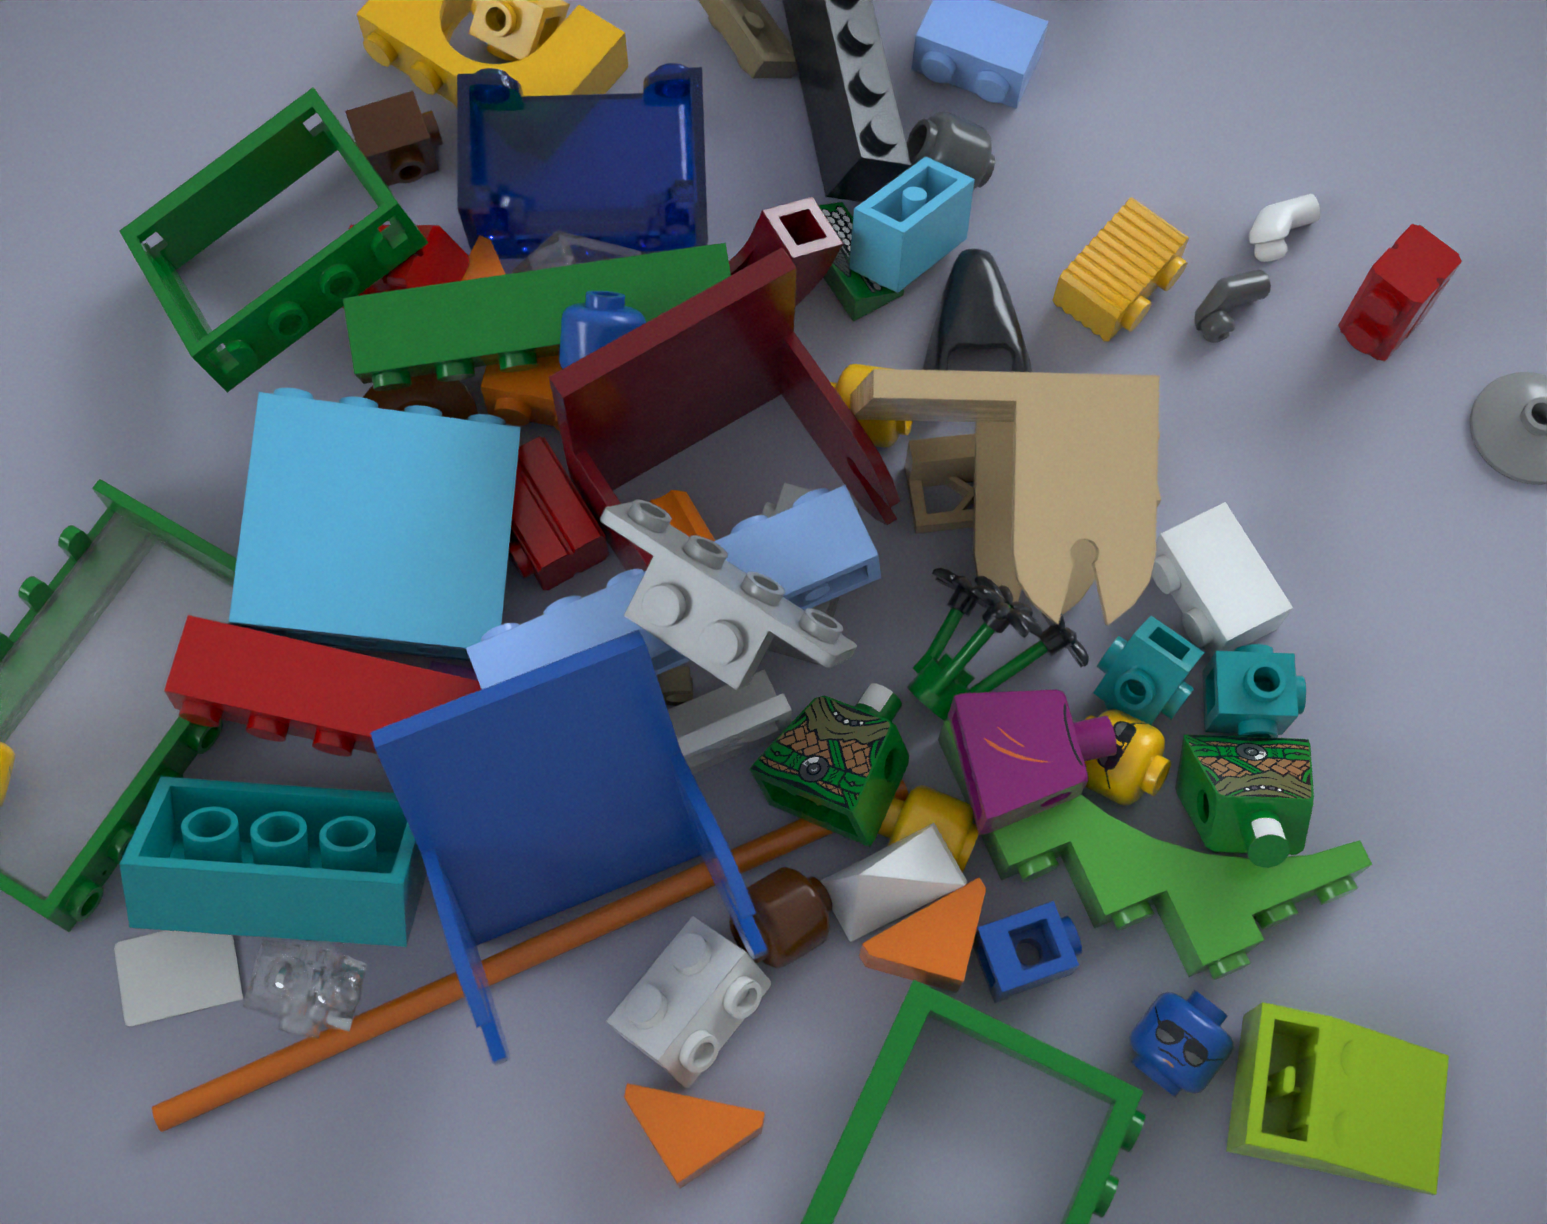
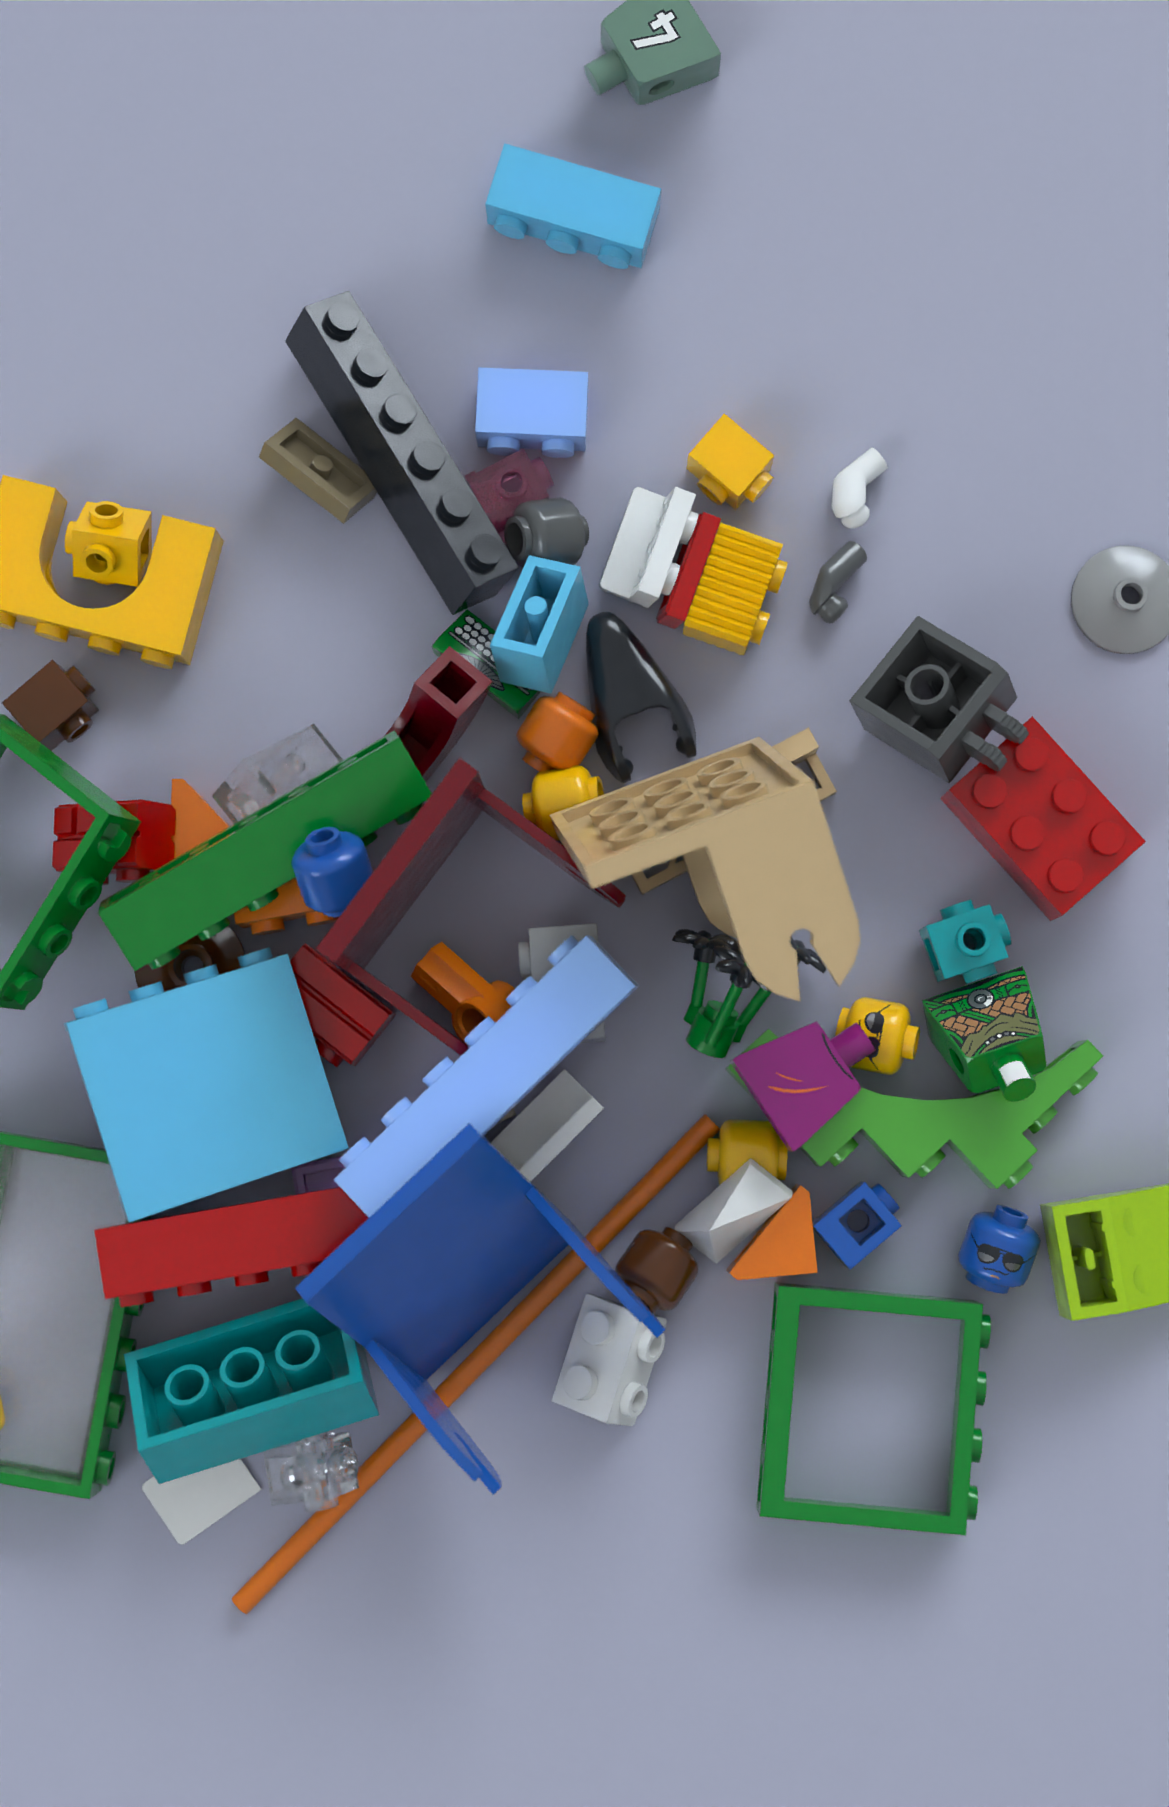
camera: 15 degrees left, 15 degrees up
clear blue windscreen [457,63,708,260] -> none
light grey bracket [600,500,857,690] -> none
orange slope [624,1083,765,1188] -> none
torso [749,683,909,847] -> none
teal brick [1093,615,1205,725] -> none
white brick [1151,502,1293,658] -> none
red brick [1338,224,1462,361] -> none
none -> clear pink brick [465,448,554,533]
none -> orange head [516,691,598,772]
none -> white bracket [599,486,698,608]
none -> red tile [656,512,721,629]
none -> yellow brick [686,413,774,510]
none -> dark grey hinge [849,616,1029,783]
none -> red brick [940,716,1146,921]

